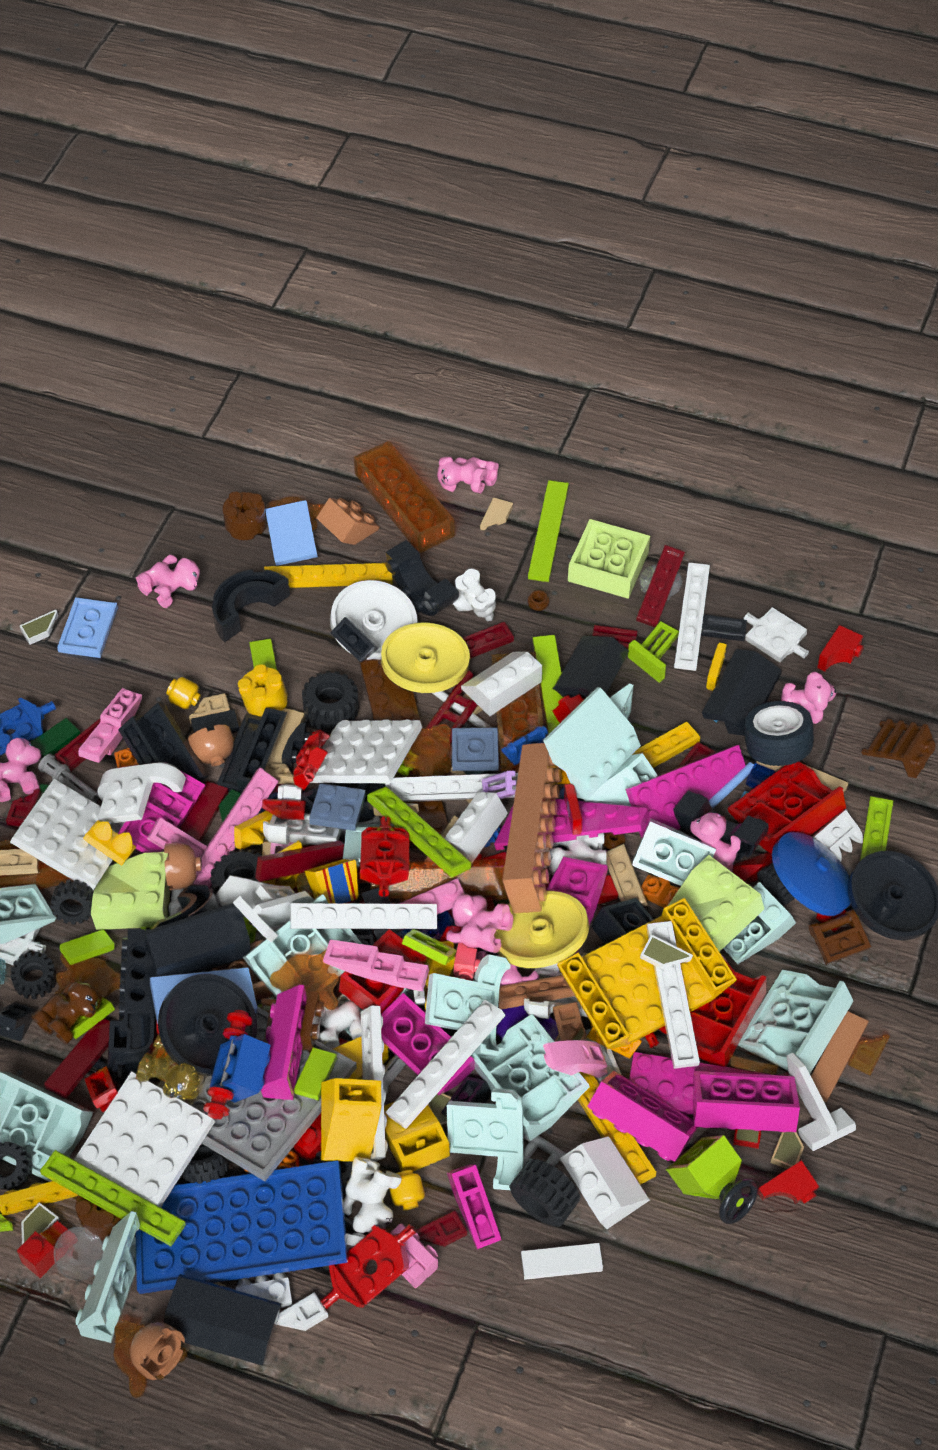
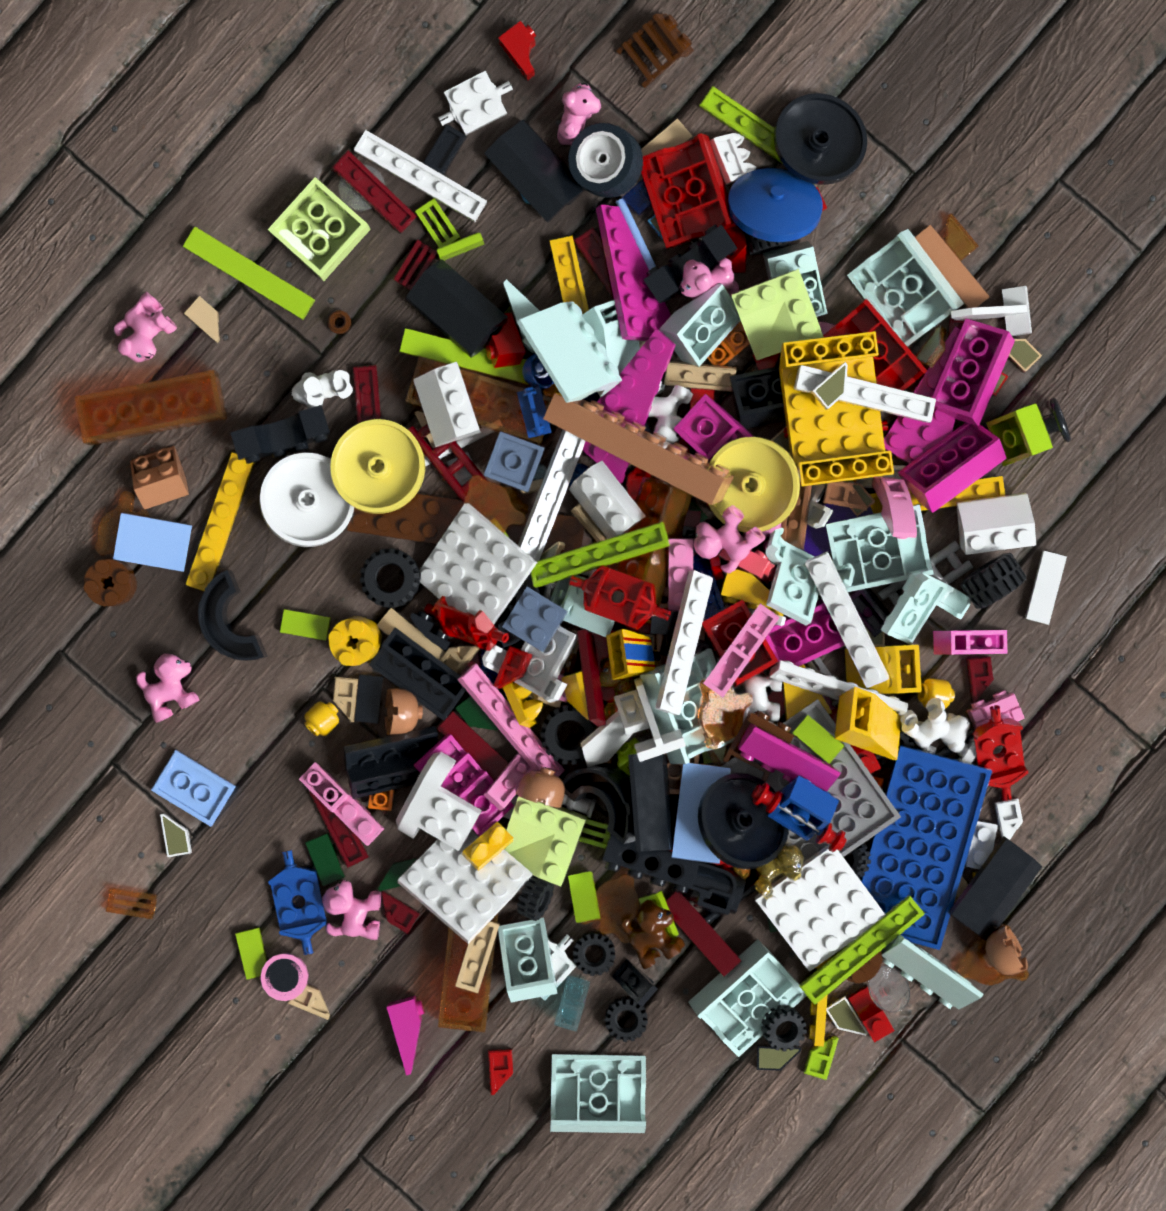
camera: 65 degrees left, 35 degrees up
light grey pin [38,754,99,803] -> none
red arch [85,1066,120,1112] -> none
black slope [330,617,379,663] -> none
lime tile [402,929,457,965] -> none
lavender tile [482,771,516,799] -> none
red tile [564,784,582,835] -> none
yellow tile [706,642,727,691] -> none
red arch [758,1160,819,1204] -> none
reddish brown plate [809,909,871,965] -> none

